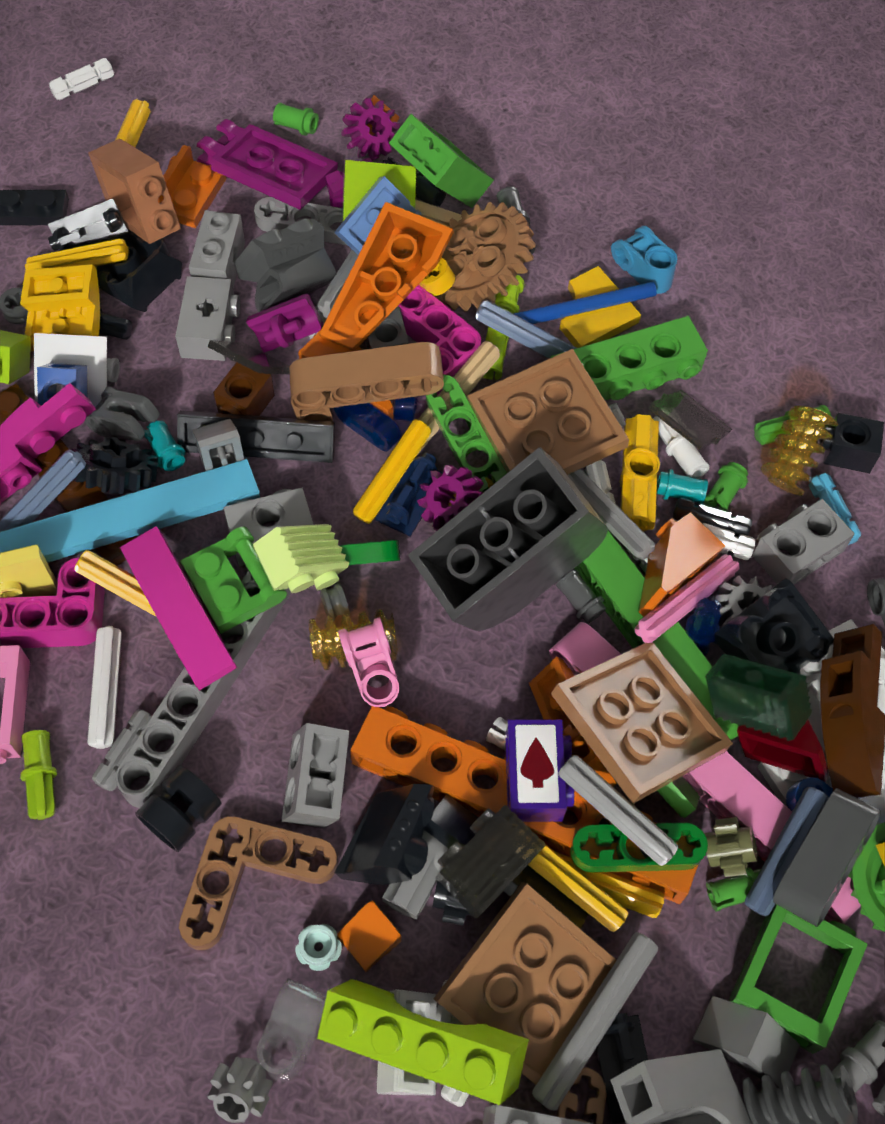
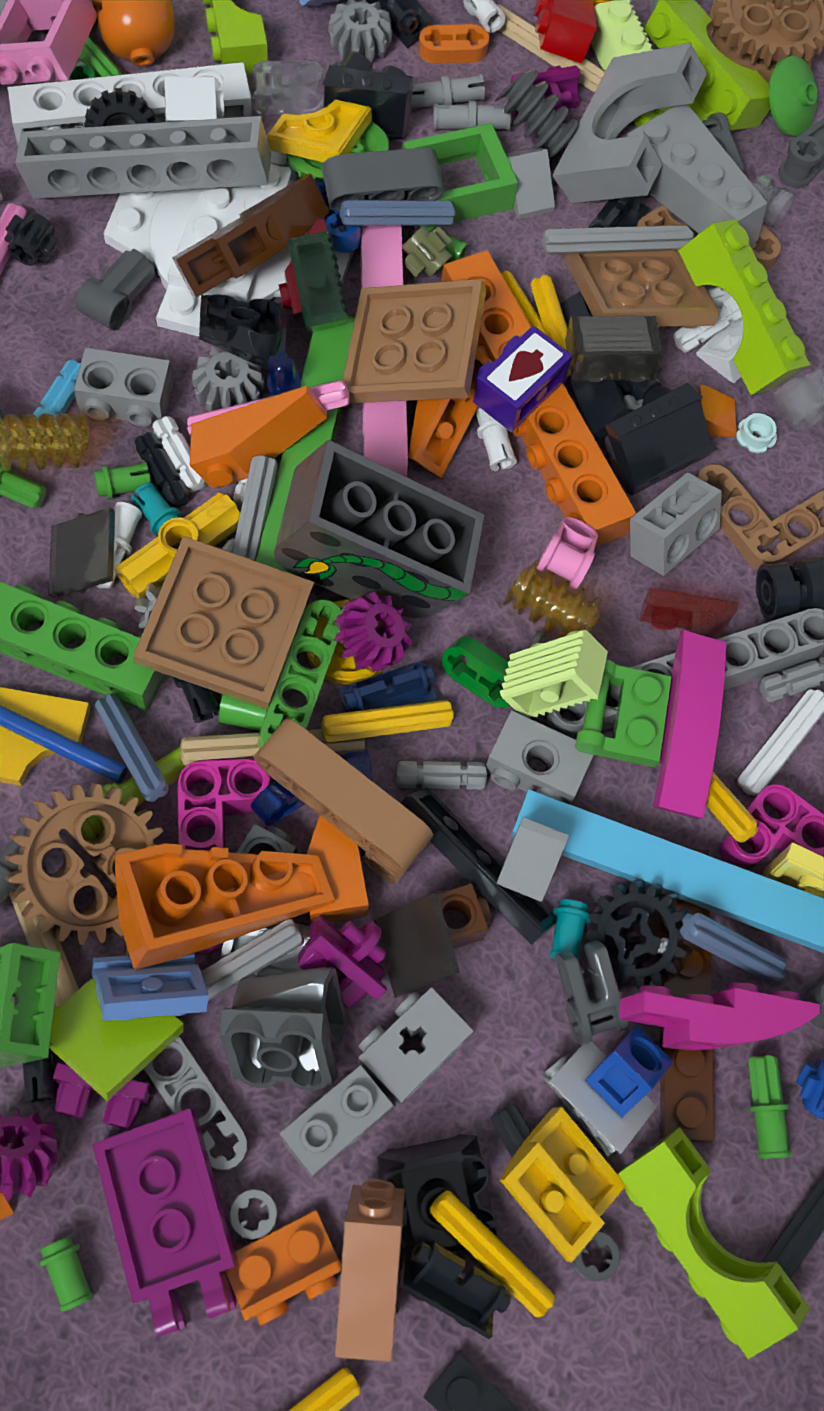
camera: 145 degrees left, 5 degrees up
light grey axle [559,755,678,866] -> none
green beam [570,823,708,872] -> none
none -> light grey bush [230,1189,278,1240]
none -> light grey axle [396,761,487,790]
none -> clear red slope [640,587,738,638]

